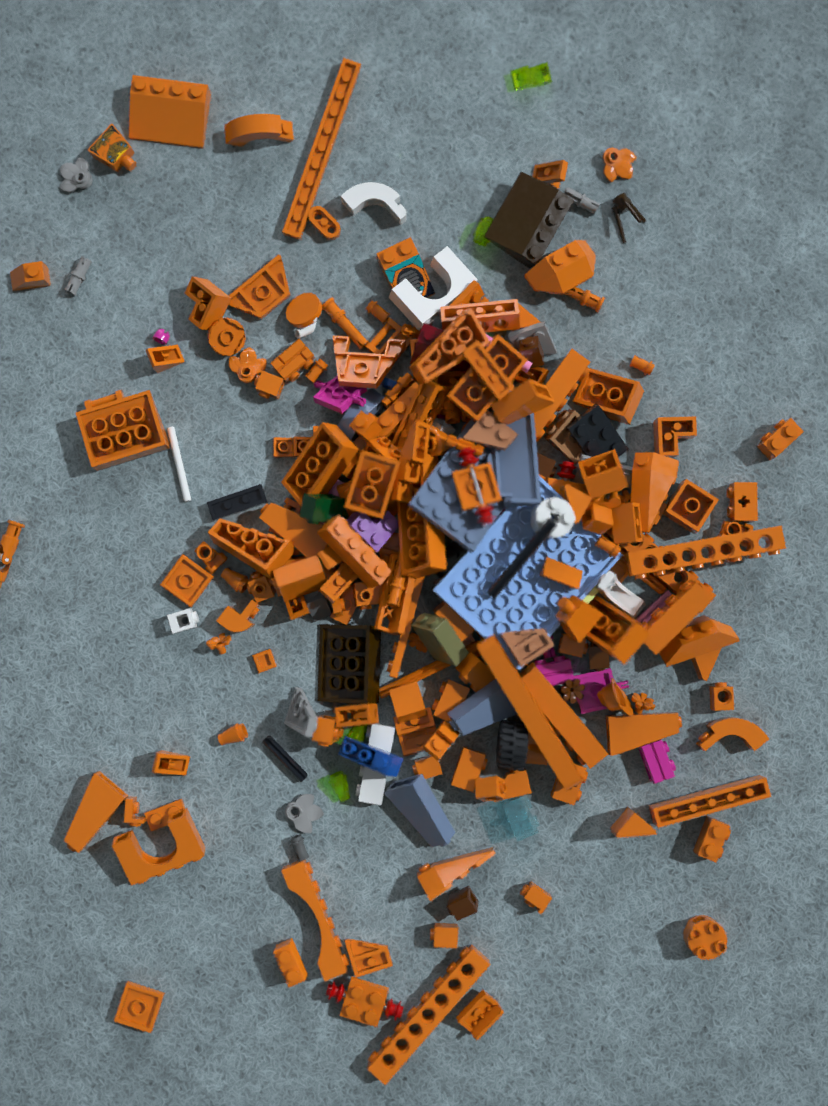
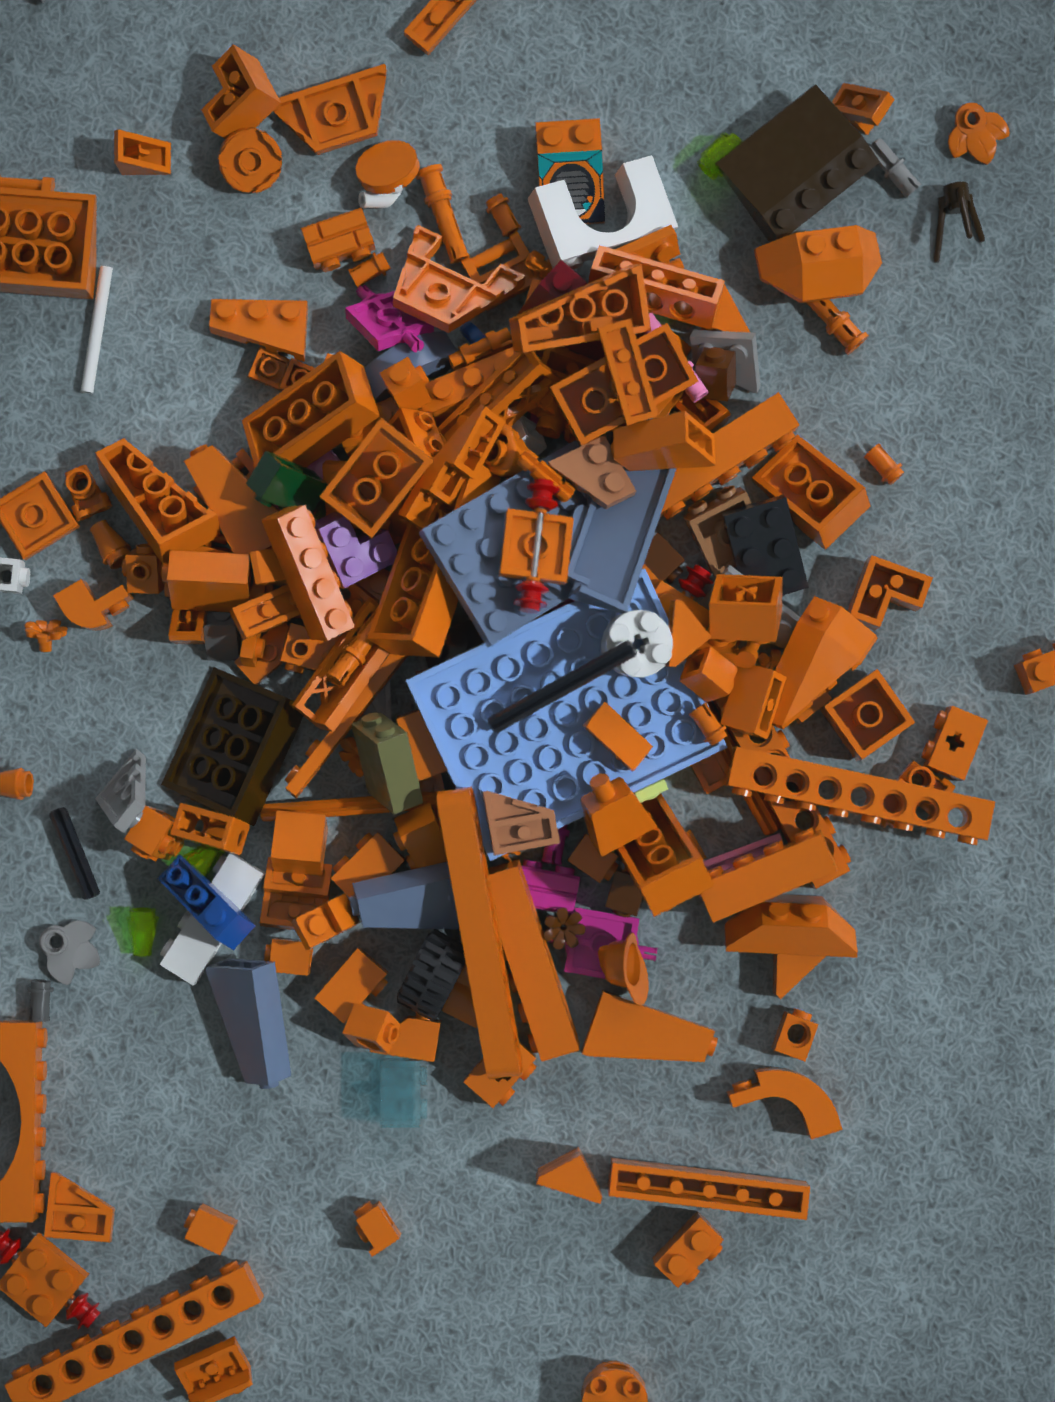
camera: 25 degrees right, 0 degrees up
dark pink hinge [153,329,170,345] -> none
black plate [207,484,268,521] -> none
orange plate [229,347,267,383] -> none
orange tile [252,649,277,673] -> none
orange brick [254,371,285,399] -> none
orange plate [308,206,341,240] -> none
white arch [341,182,407,225] -> none
orange wedge [417,847,496,901] -> none
reddish brown brick [447,886,478,921] -> none
white arch [596,570,646,620] -> none
orange plant [631,693,655,714] -> none
dark pink brick [638,739,676,784] -> none
none -> orange wing [209,299,308,362]

